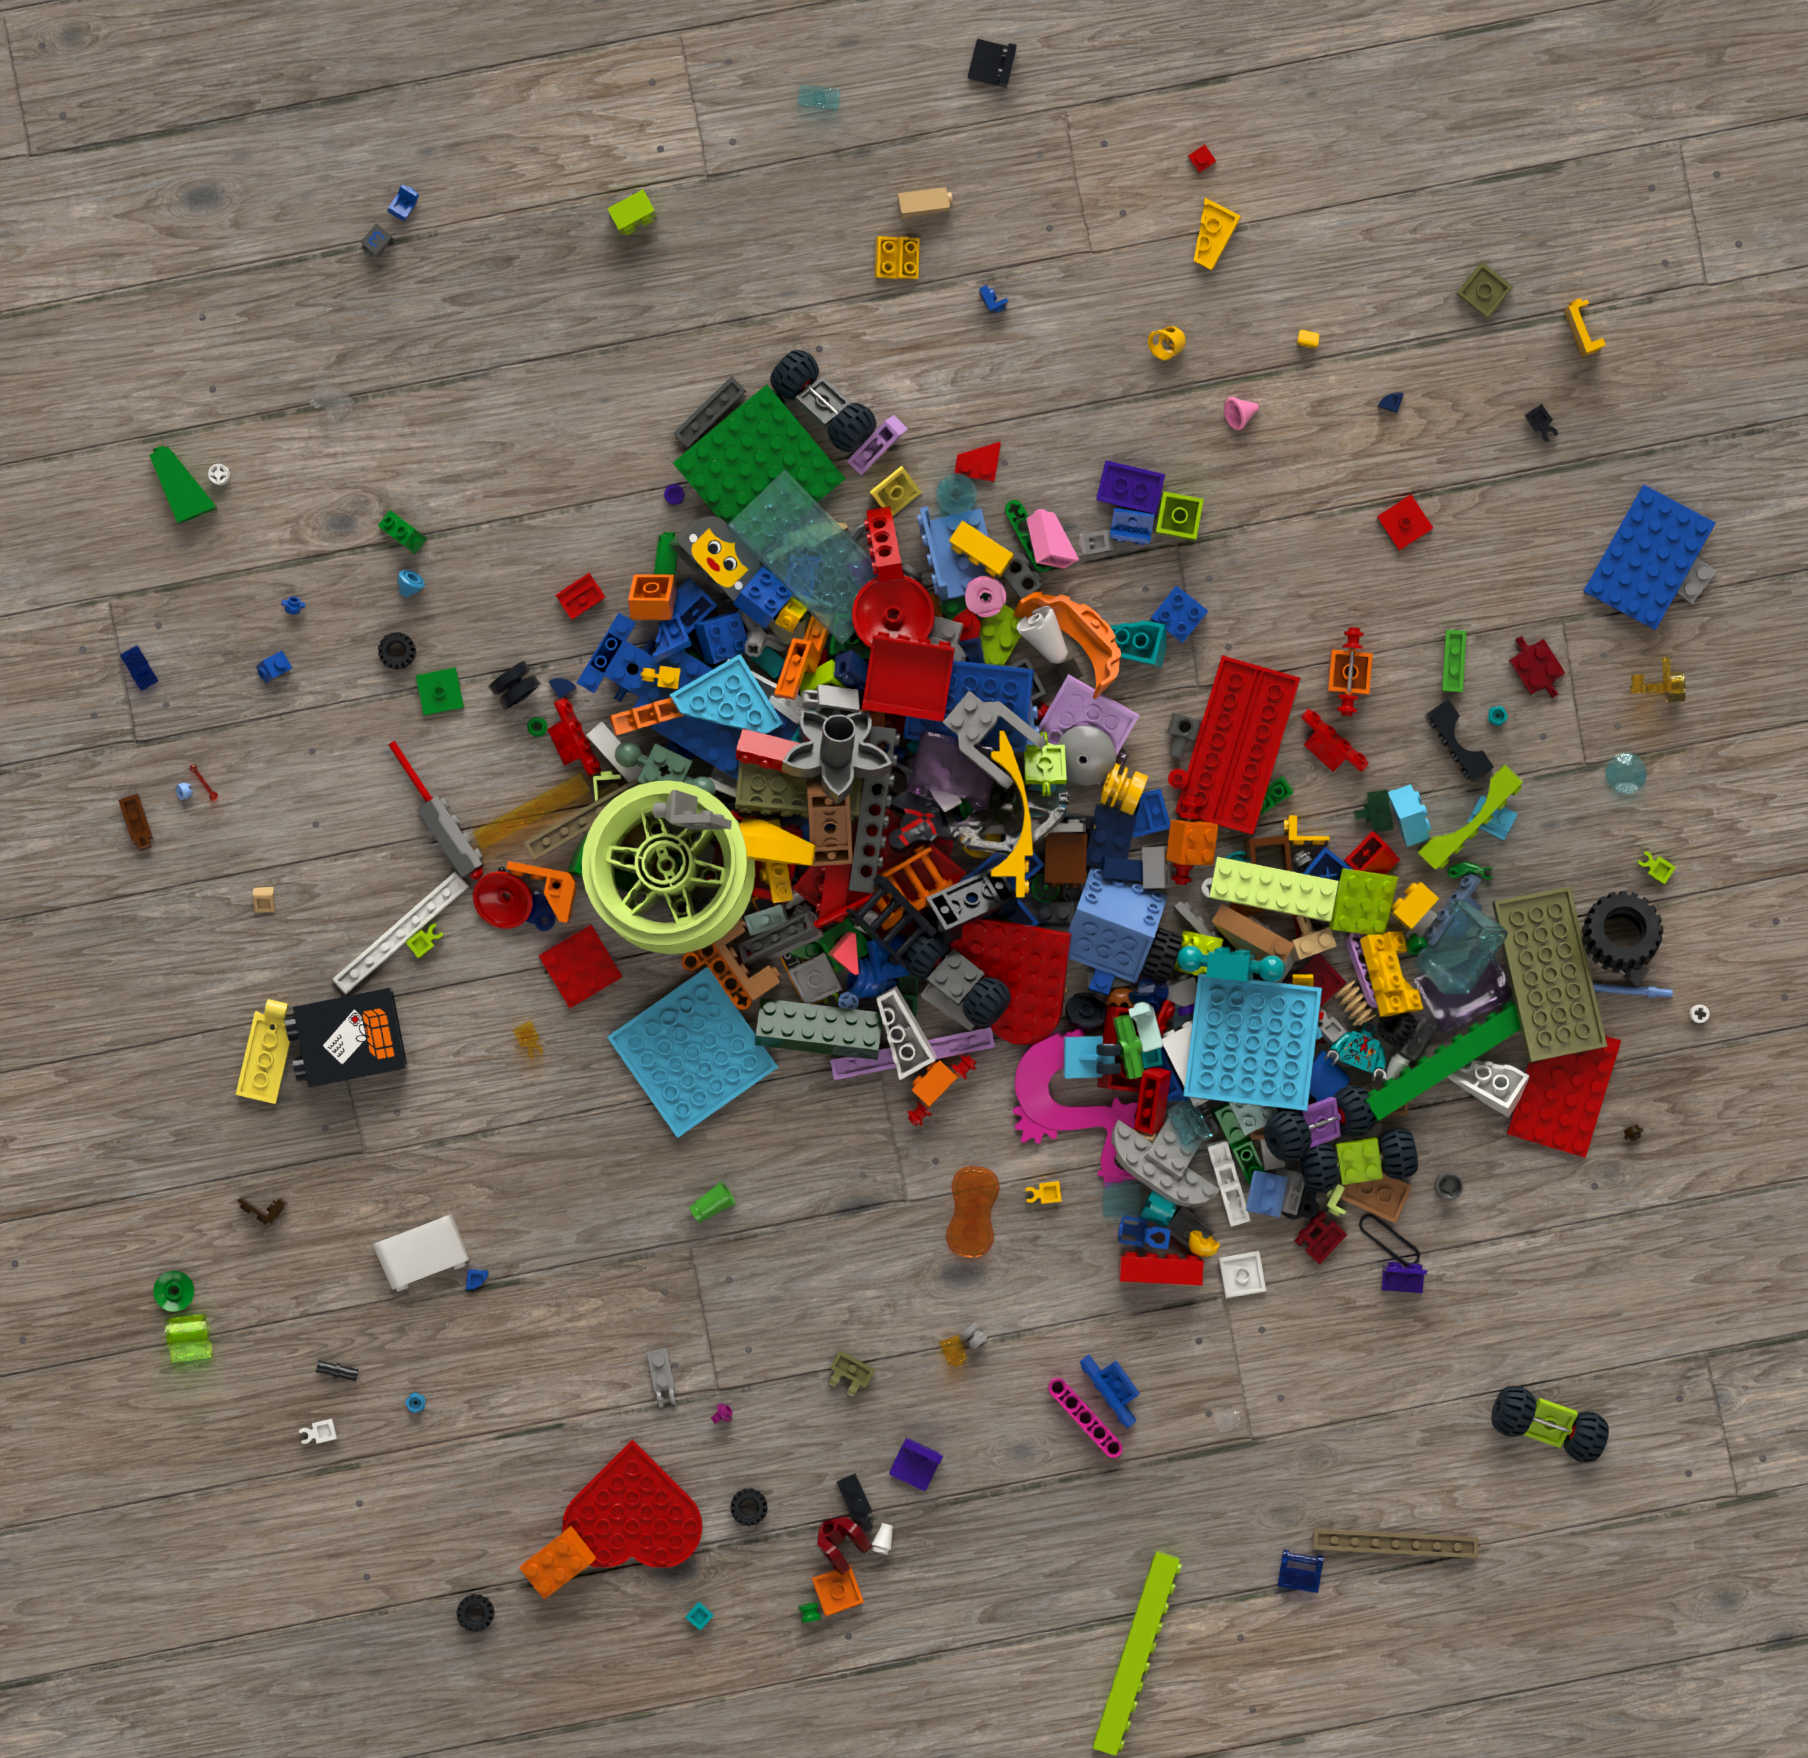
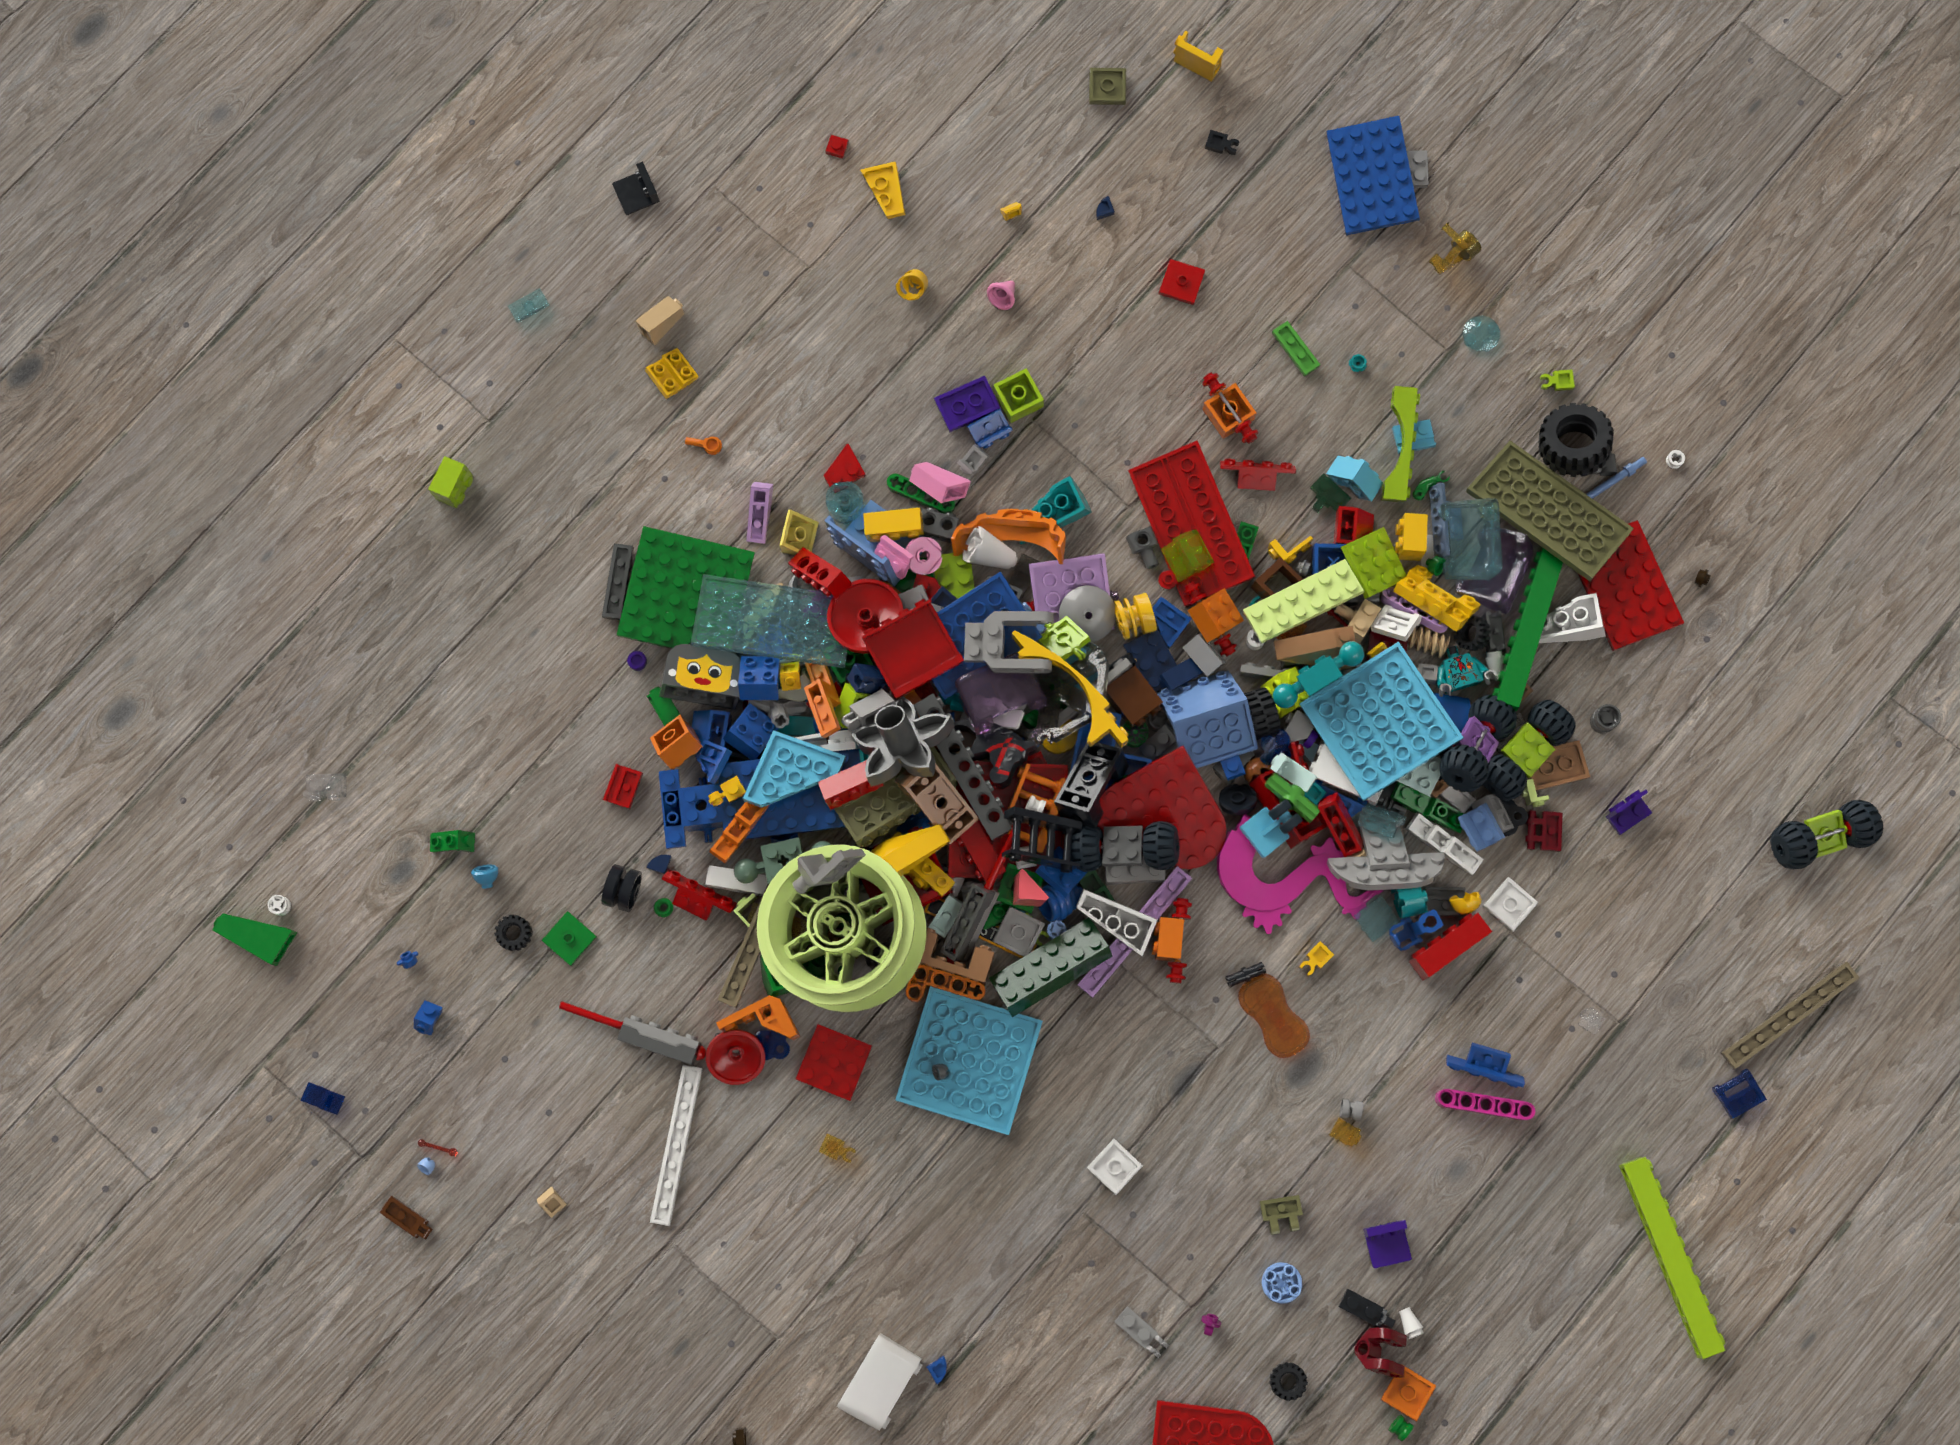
camera: 35 degrees left, 10 degrees down
light yellow hinge [236,999,291,1104] -> none
black brick [284,988,408,1088] -> none
dark grey brick [361,223,394,258] -> none
blue bracket [387,184,419,222] -> none
lime plate [406,924,444,958] -> none
clear yellow plate [473,773,590,850] -> none
bright green plant [689,1180,736,1223] -> none
white bracket [709,767,738,798] -> none
black plate [770,350,877,453] -> none
blue bracket [979,285,1008,314] -> none
blue brick [1150,585,1208,644] -> none
black piece [1359,1214,1420,1266] -> none
black arch [1426,699,1494,781] -> none
dark red plate [1509,636,1565,699] -> none
none -> orange plate [685,437,722,455]
none -> bright pink plate [874,535,914,580]
none -> dark grey hinge [932,1064,949,1080]
none -> white wheel [1025,795,1046,813]
none -> white plate [1087,1138,1143,1195]
none -> clear neon green brick [1161,530,1214,582]
none -> black pin [1225,962,1266,988]
none -> light blue tile [1261,1262,1302,1304]
none -> white plate [1371,604,1422,642]

